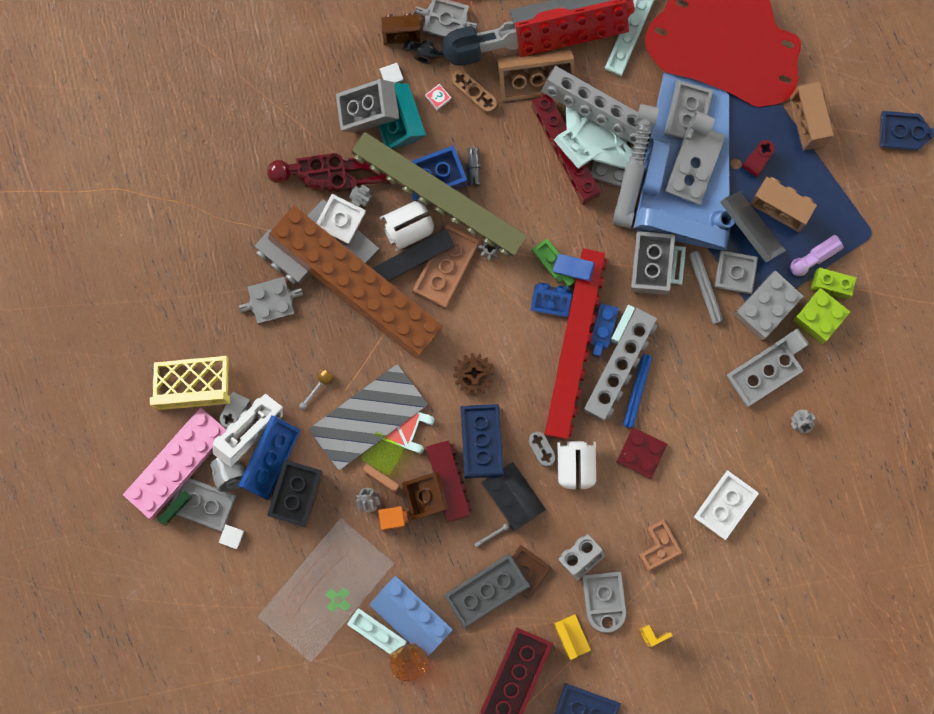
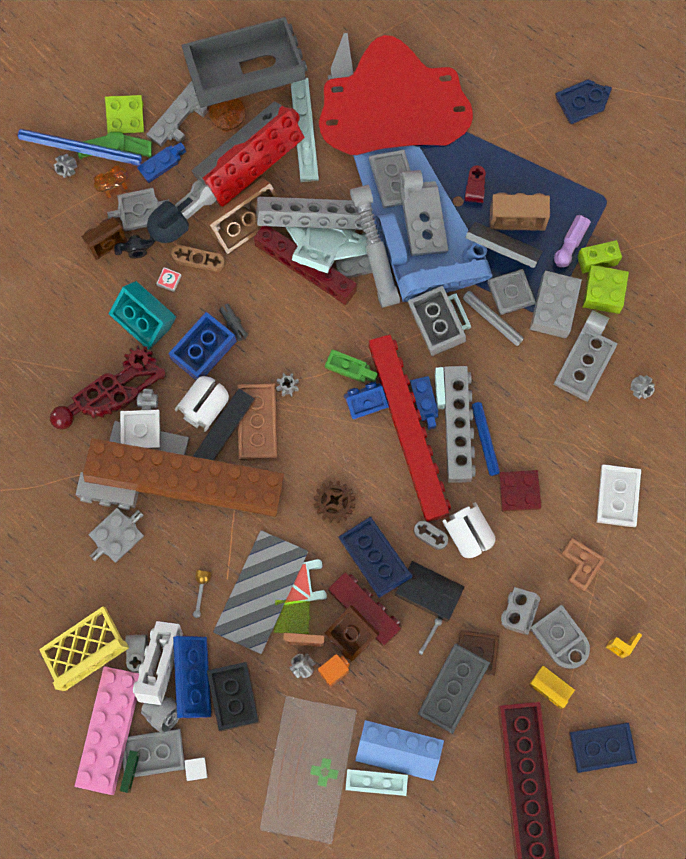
camera: 25 degrees left, 5 degrees down
light grey brick [336,79,399,133] -> none
olive brick [352,132,526,257] -> none
white tile [380,63,404,84] -> none
clear orange plate [389,643,428,681] -> none
tile [553,253,595,282] -> none
medium nougat brick [790,82,835,151] -> none

